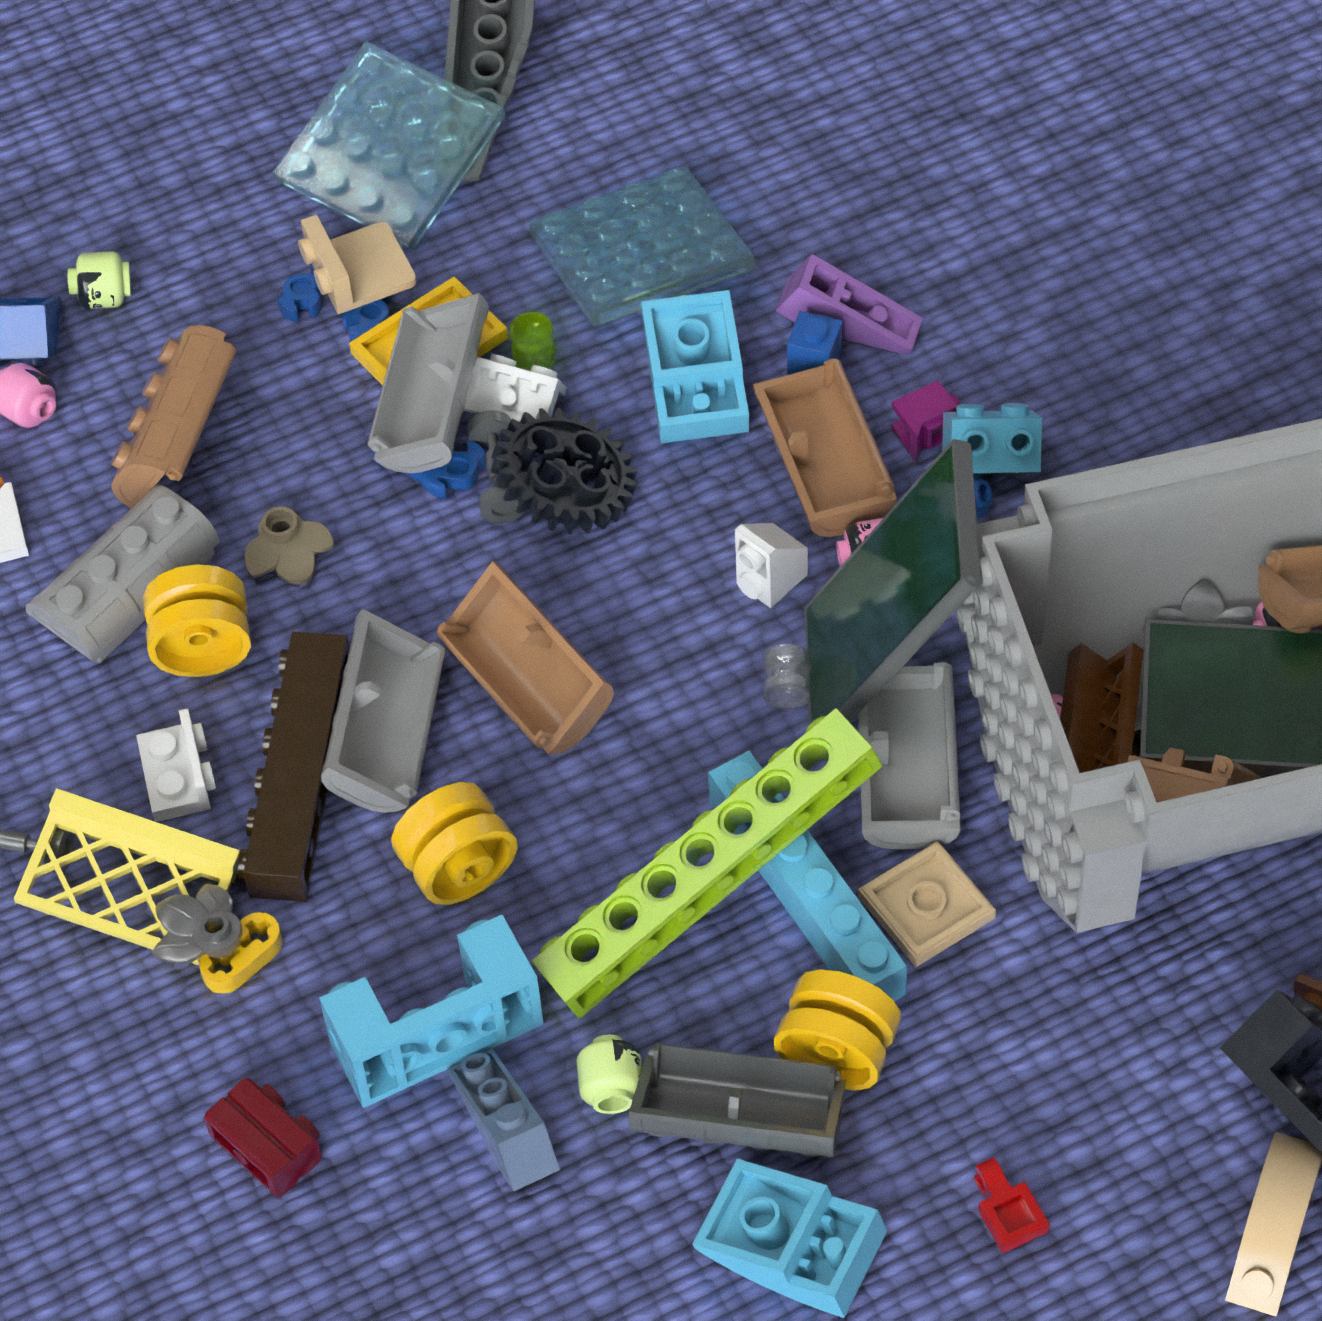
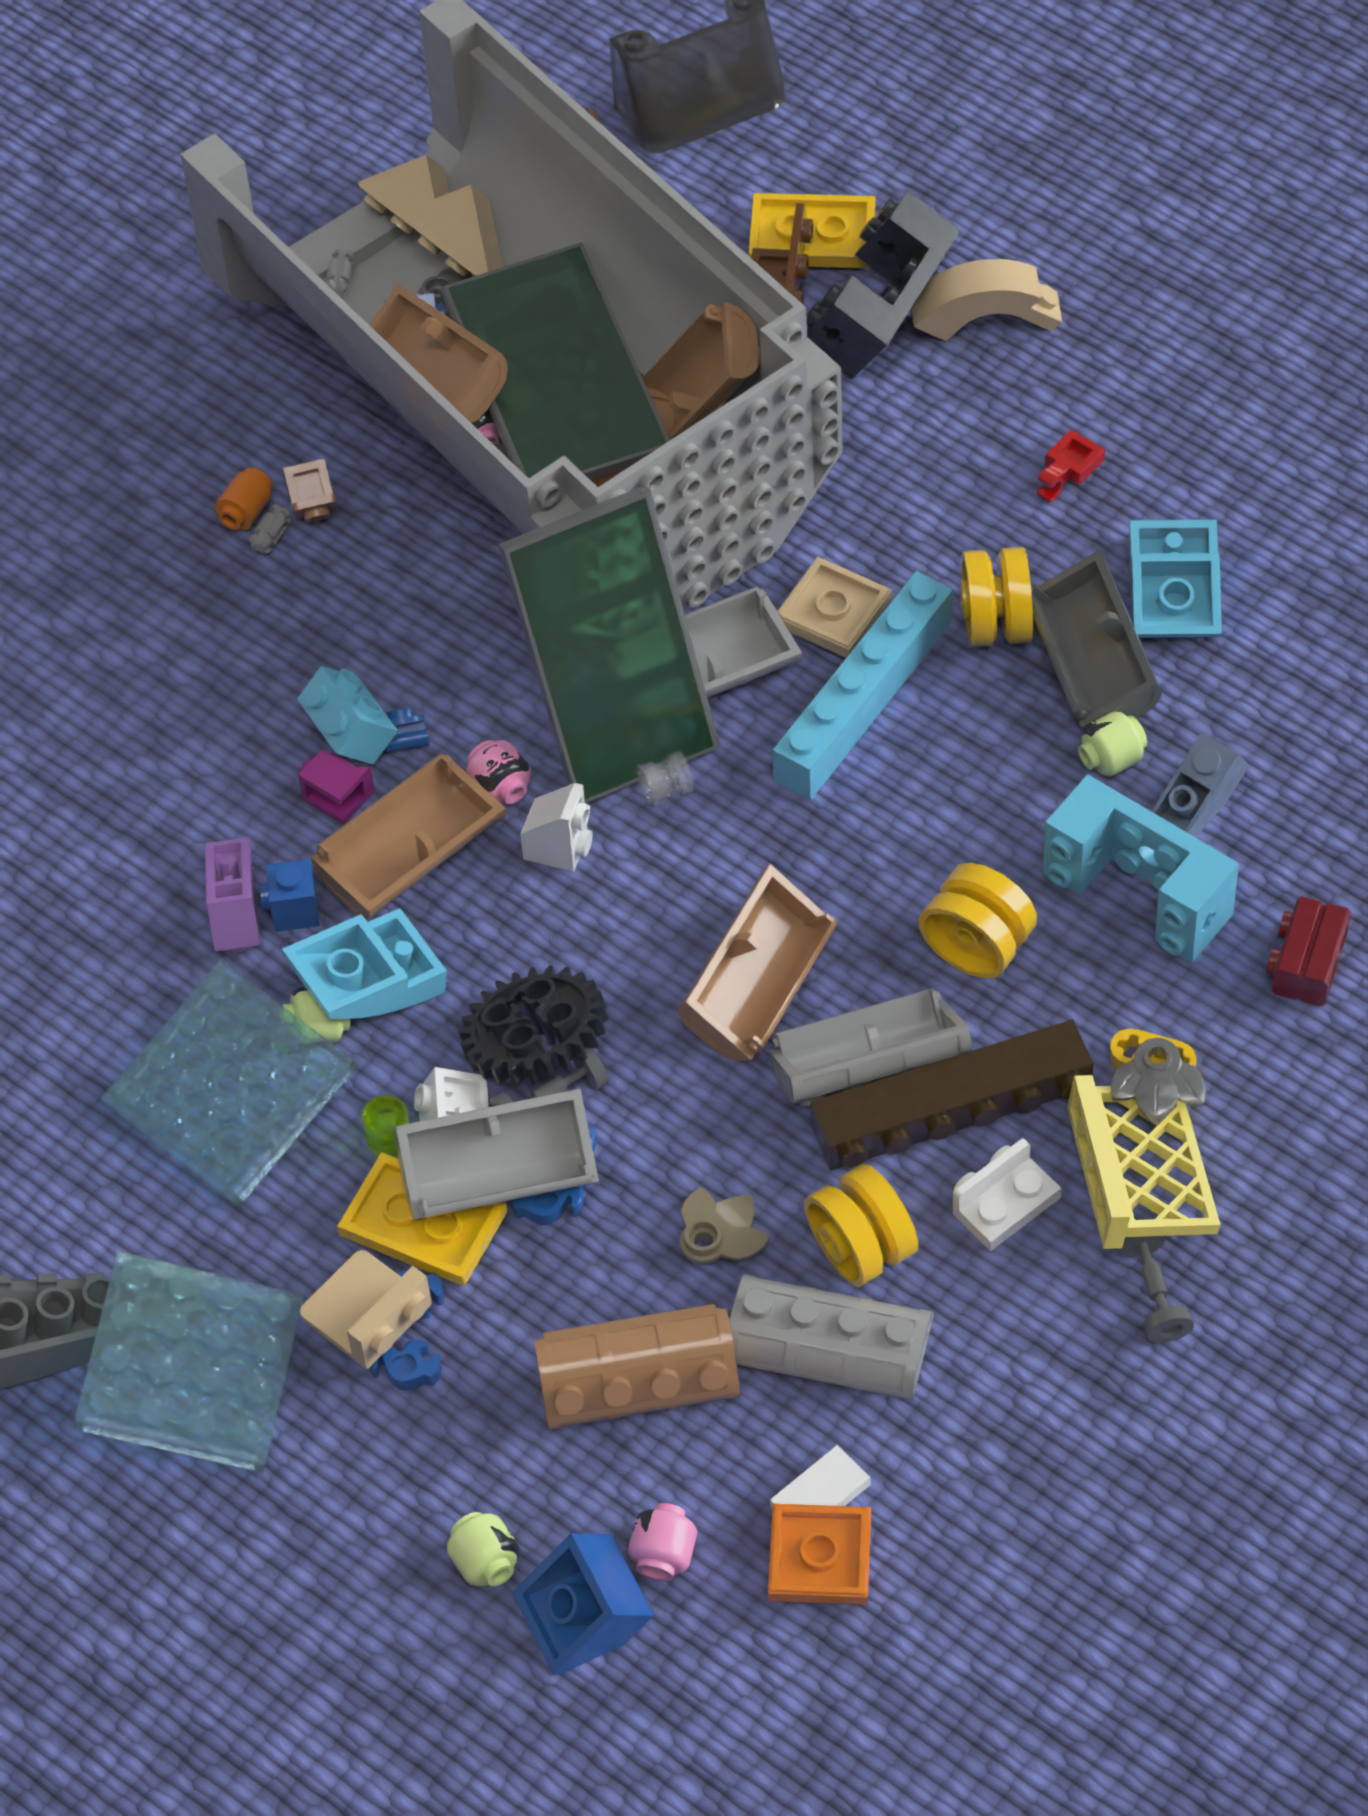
camera: 115 degrees left, 0 degrees up
lime brick [531,708,883,1019] -> none

